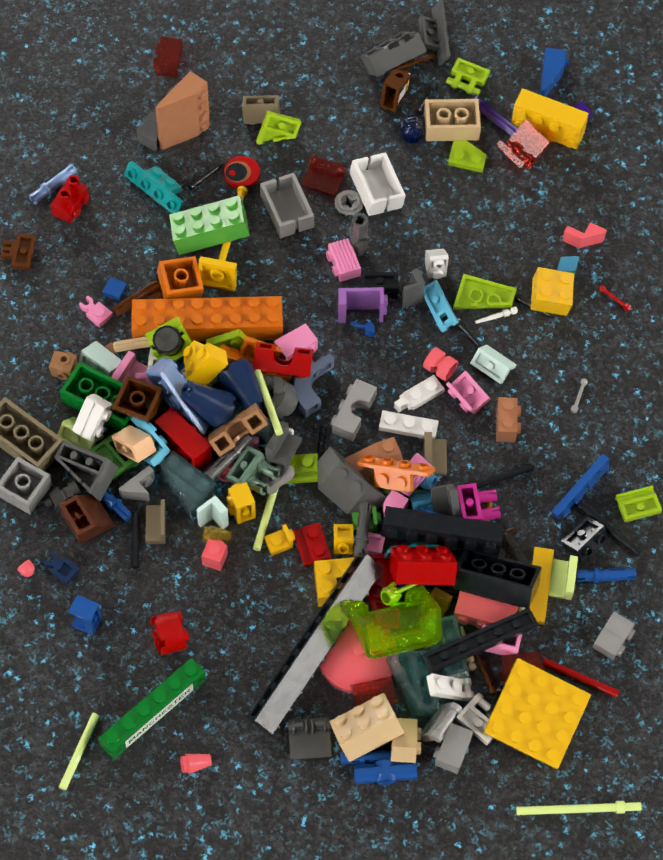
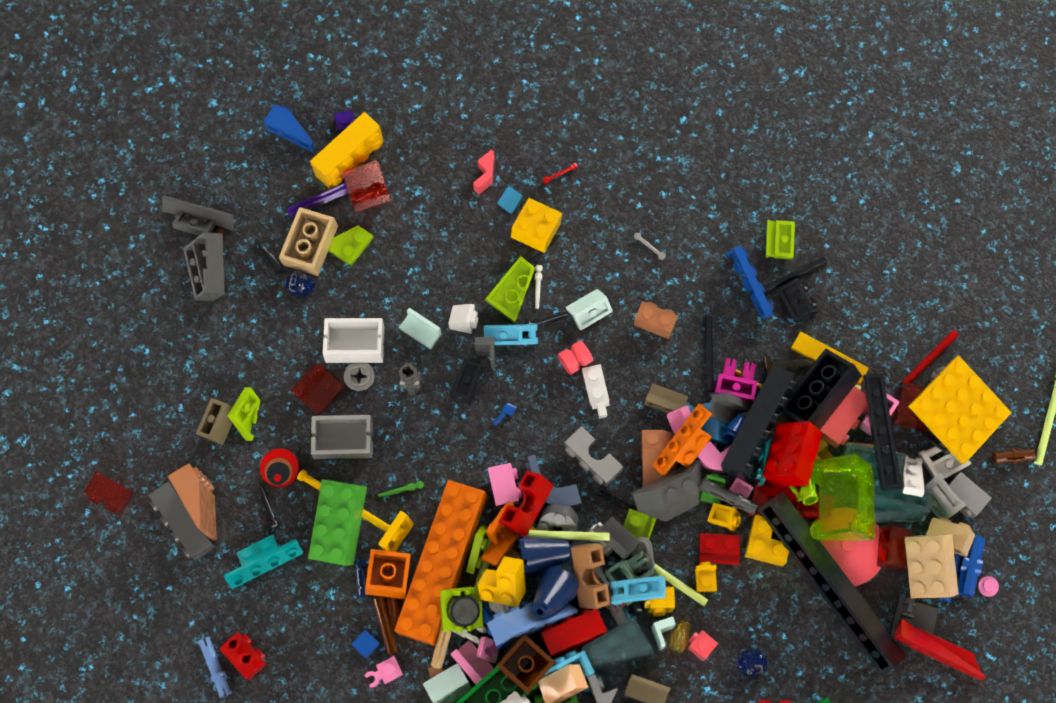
camera: 65 degrees left, 10 degrees up
bright pink brick [326,238,361,282] -> none
medium lavender panel [338,287,388,323] -> none
white plate [379,410,439,439] -> none
reddish brown torso [380,69,410,113] -> none
lime plate [446,58,490,96] -> none
bright pink bracket [446,371,491,414] -> none
reddish brown piece [475,653,497,695] -> none
yellowish green panel [548,555,578,600] -> none
blue pin [575,568,636,583] -> none
light grey brick [593,612,636,660] -> none
none -> bright green piece [378,481,424,498]
none -> light aqua panel [399,308,442,350]
none -> medium azure plate [610,576,666,605]
none -> clear blue head [737,650,767,677]
none -> red wedge [893,619,985,680]
none -> bright pink plate [978,576,999,597]
none -> reddish brown pin [992,448,1035,464]

